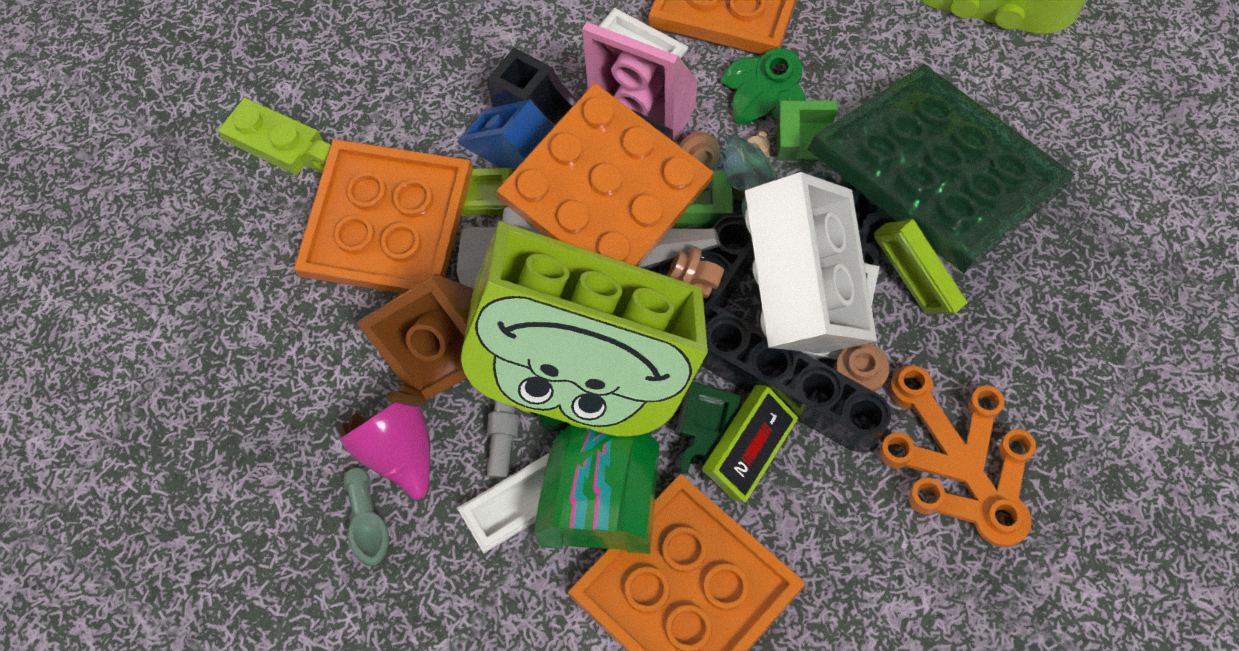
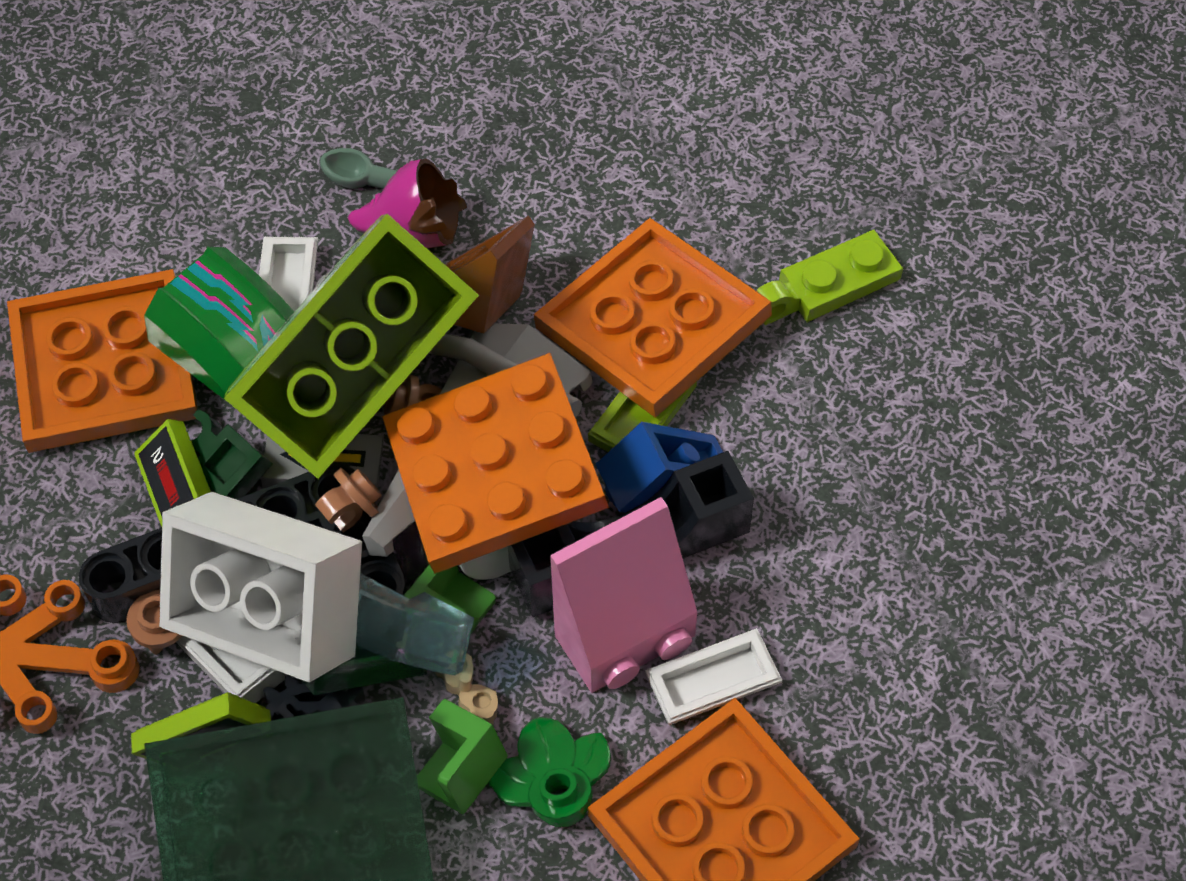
camera: 120 degrees right, 5 degrees down
nougat plate [673,130,720,170] -> none

